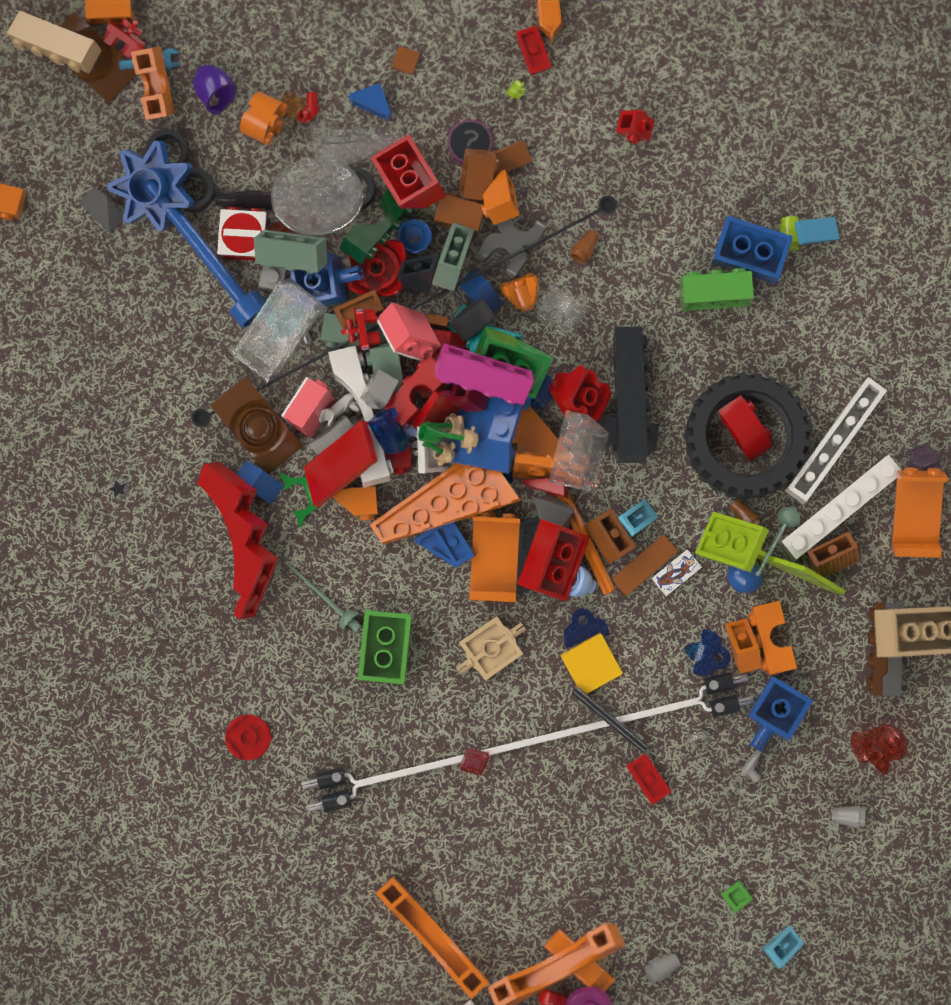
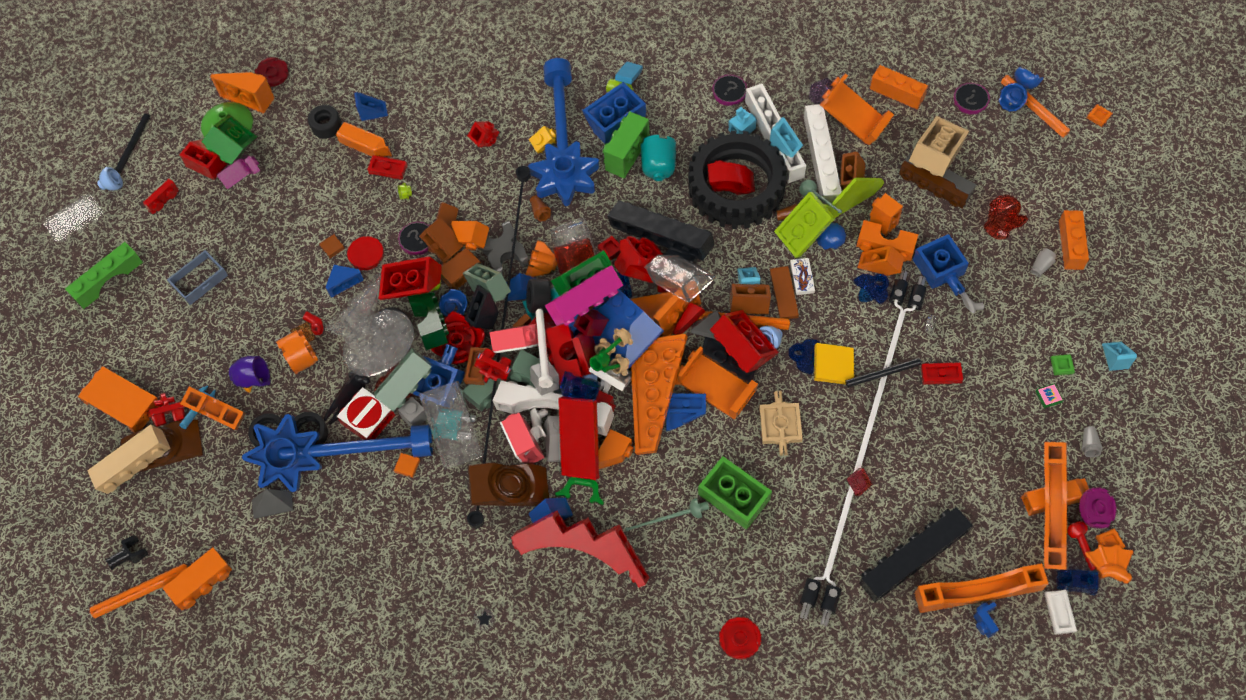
camera: 55 degrees left, 20 degrees down
none -> red tile [347,236,384,270]
none -> orange tile [394,453,420,478]
none -> blue piece [528,58,599,206]
none -> yellow bracket [529,126,557,153]
none -> white bar [536,309,553,388]
none -> clear red slope [553,238,594,275]
none -> red plate [598,236,620,261]
none -> teal cylinder [641,135,676,181]
none -> black tile [712,75,747,106]
none -> medium azure brick [728,107,757,135]
none -> medium azure slope [770,117,803,158]
none -> black brick [859,507,973,603]
none -> orange brick [869,193,903,236]
none -> blue bracket [973,602,999,638]
none -> tile [1036,383,1064,409]
none -> orange brick [1059,210,1089,270]

